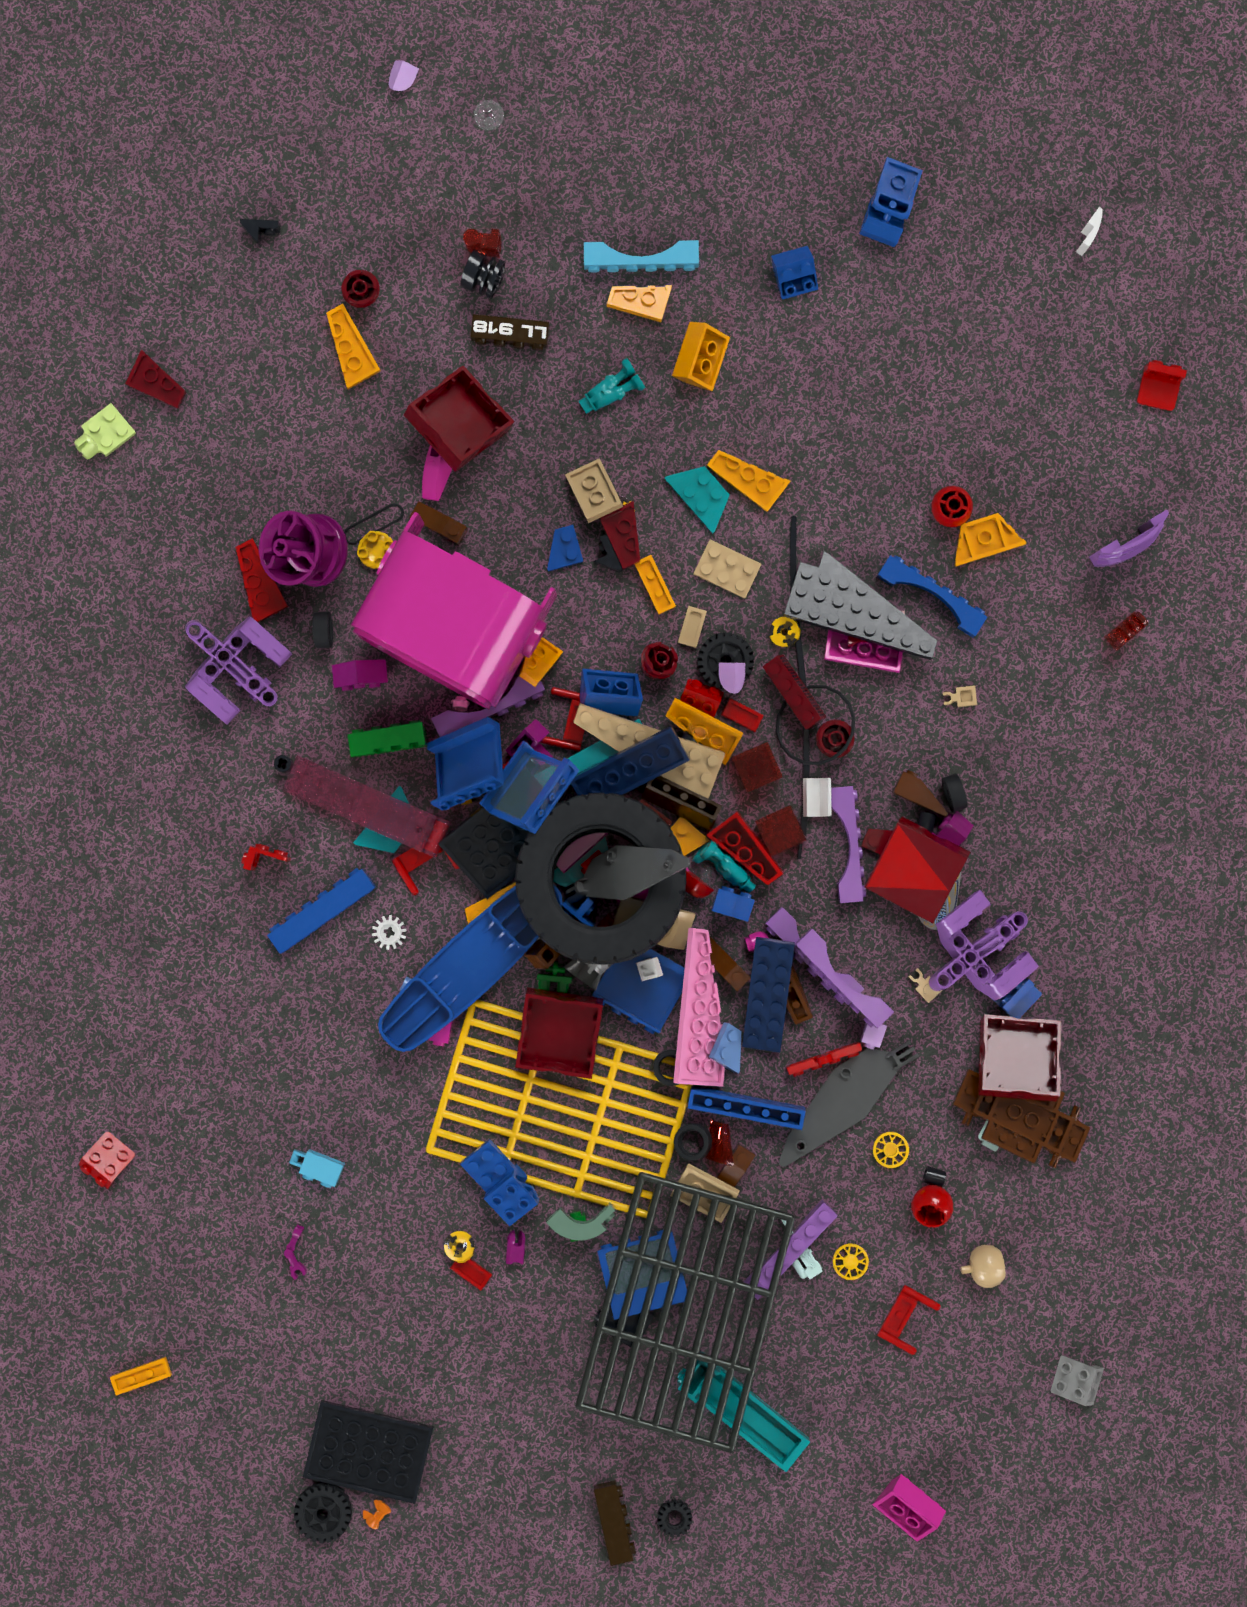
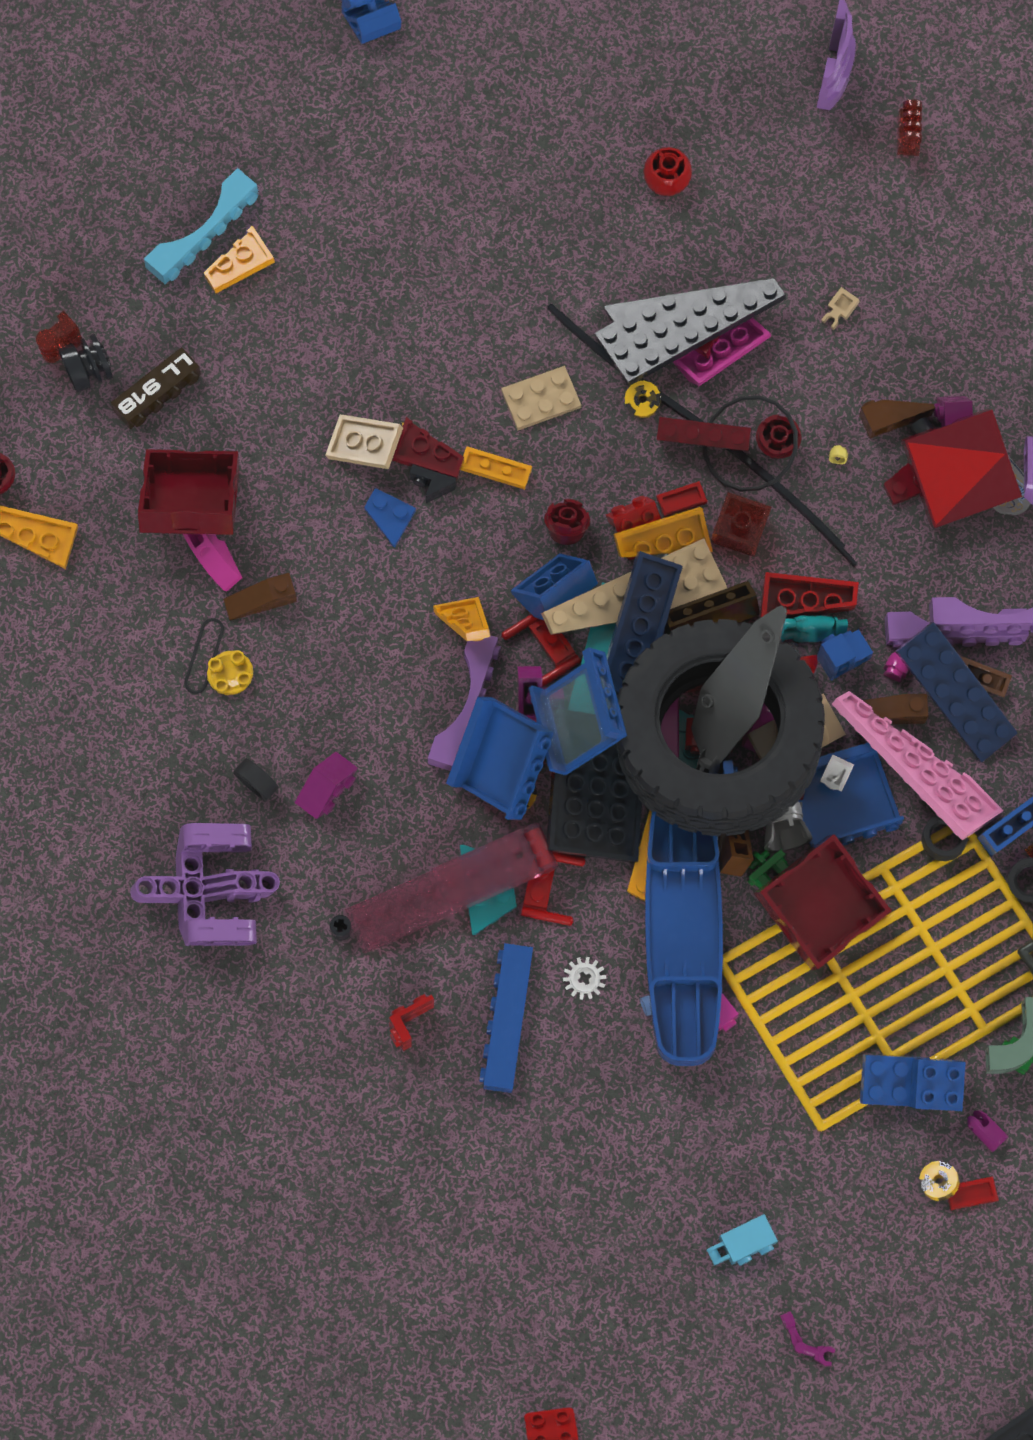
camera: 50 degrees left, 15 degrees down
red wing [235,538,289,622] -> none
magenta wheel [259,511,348,587] -> none
green wedge [347,720,428,758] -> none
dark pink container [351,512,557,710] -> none
bright pink plate [451,696,470,712] -> none
teal piece [579,358,645,414] -> none
teal wing [664,466,730,534] -> none
light orange slope [672,322,730,391] -> none
tan tile [678,606,707,648] -> none
black wheel [697,632,754,690] -> none
light orange wing [707,450,791,512] -> none
medium blue wing [709,1022,742,1074] -> none
lavender brick [719,663,745,694] -> none
clear red brick [755,805,808,857] -> none
blue slope [771,245,818,300] -> none
white panel [803,778,832,817] -> none
medium lavender arch [831,786,866,903] -> none
blue arch [876,555,987,638] -> none
black tyre [941,773,968,812] -> none
light orange wing [954,513,1026,567] -> none
none -> light yellow hinge [829,445,848,464]

